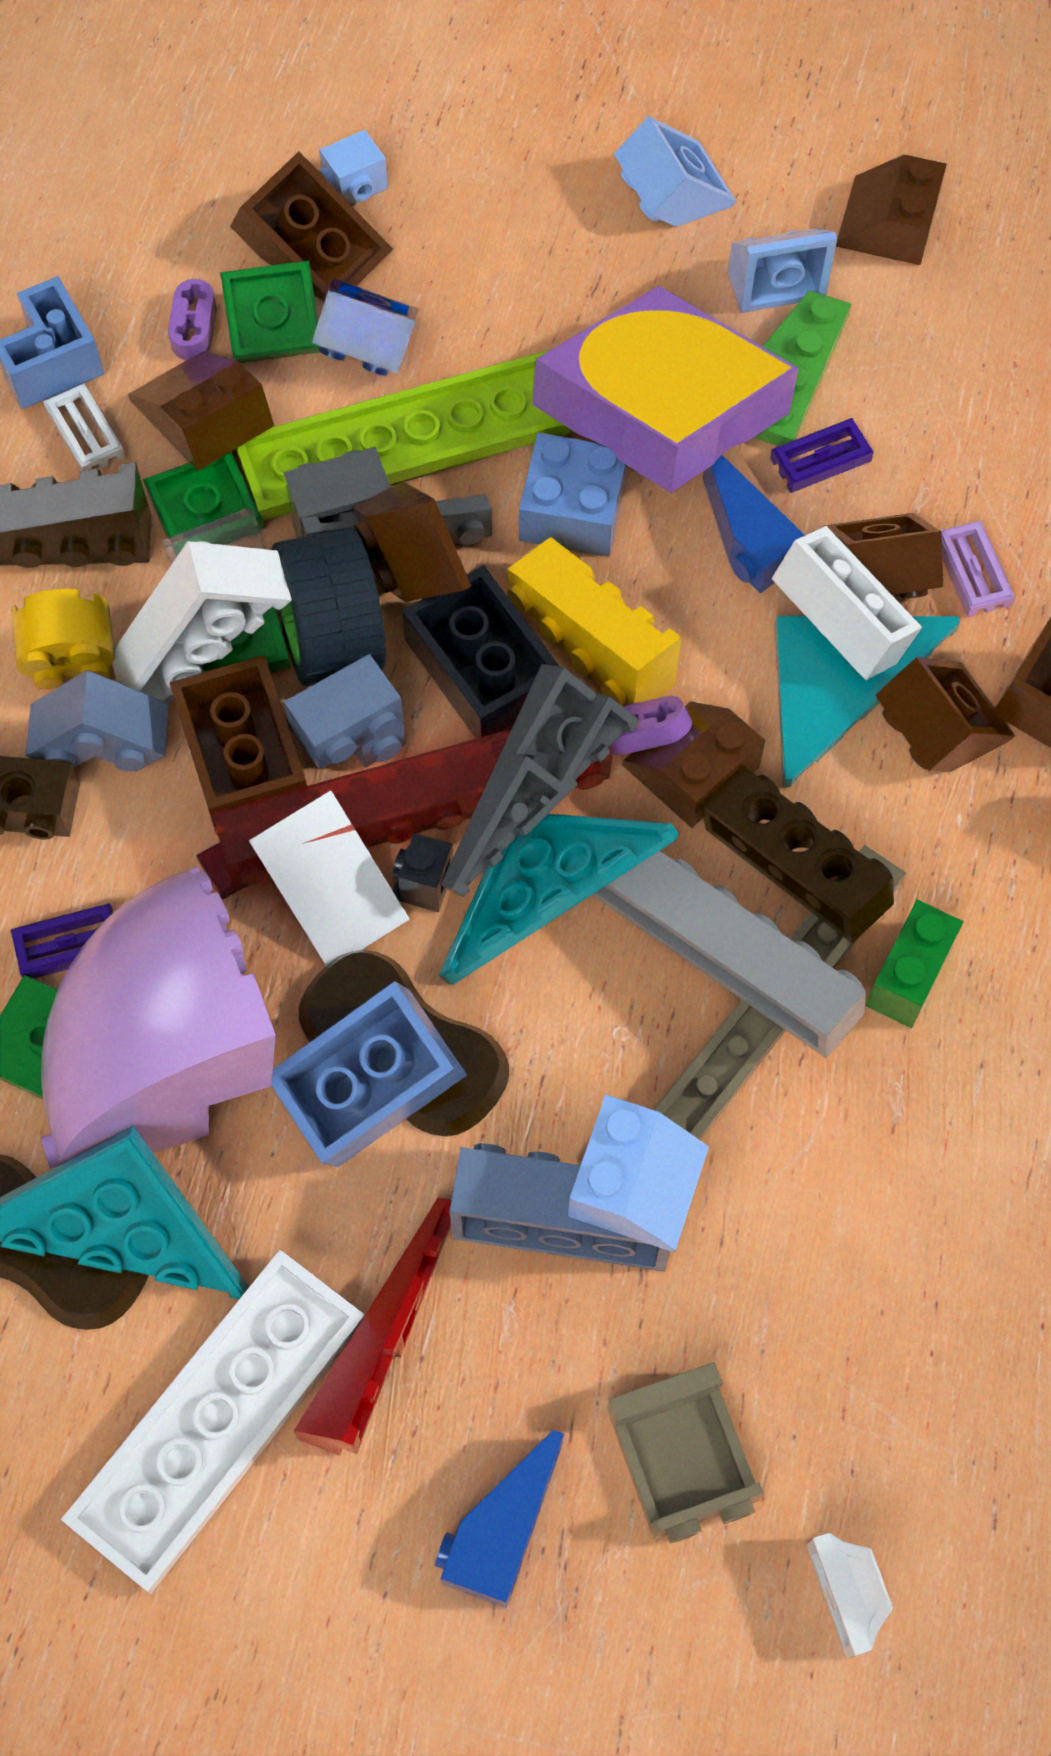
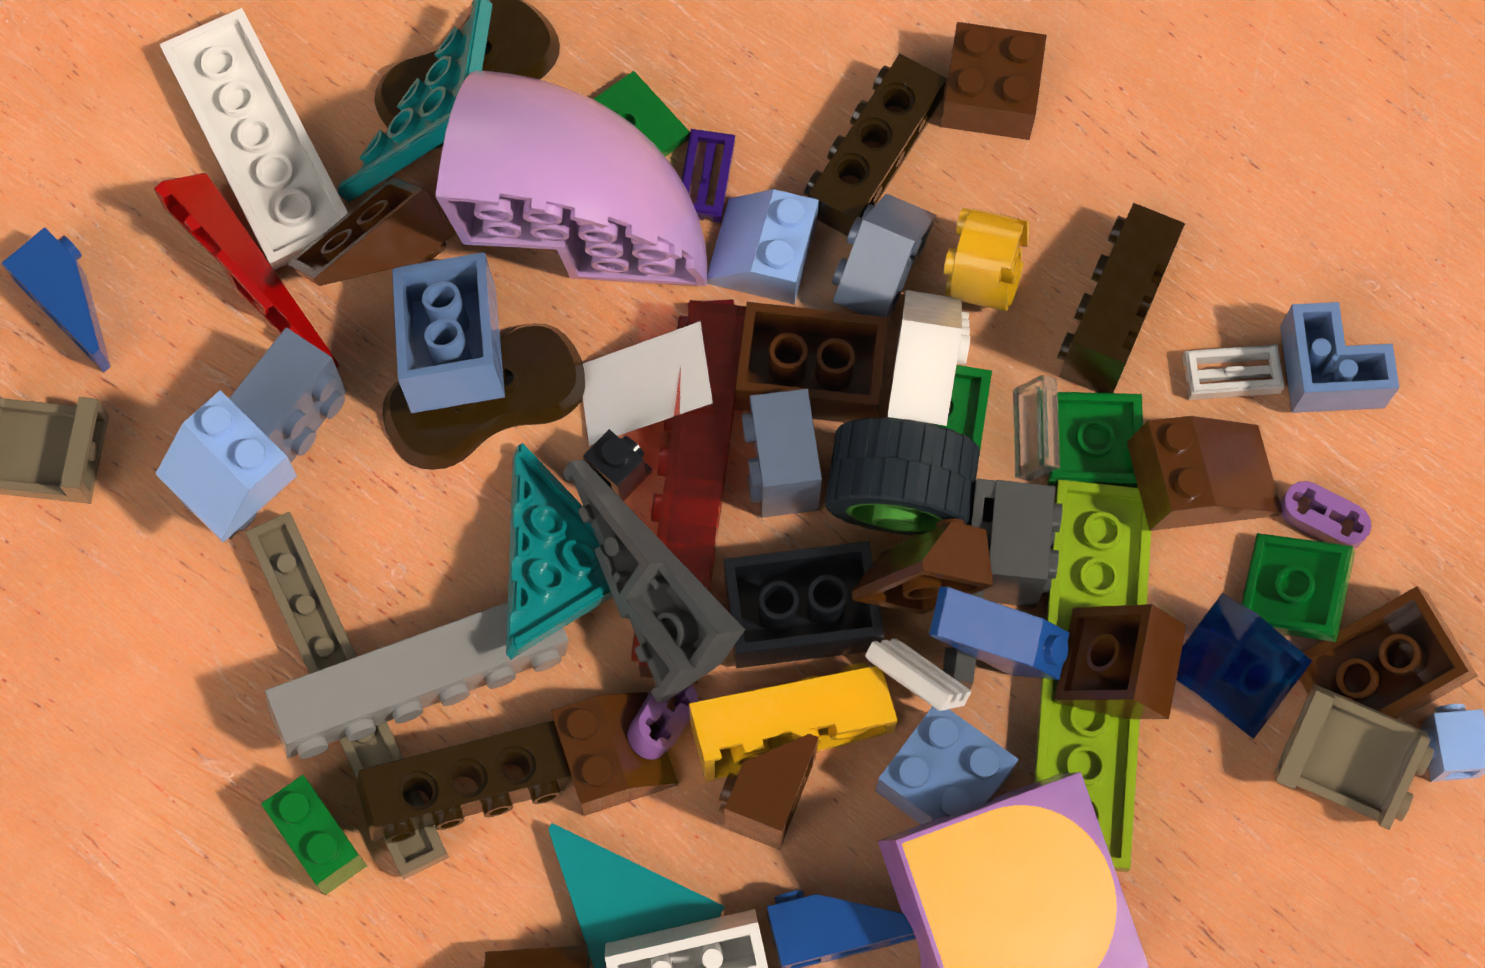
camera: 115 degrees right, 5 degrees up
none -> reddish brown slope [287,177,456,286]
none -> light blue slope [707,189,819,305]
none -> reddish brown slope [719,734,819,850]
none -> white tile [865,638,972,711]
none -> slope [929,586,1069,680]
none -> reddish brown slope [1054,604,1186,719]
none -> dark tan panel [1273,684,1434,830]

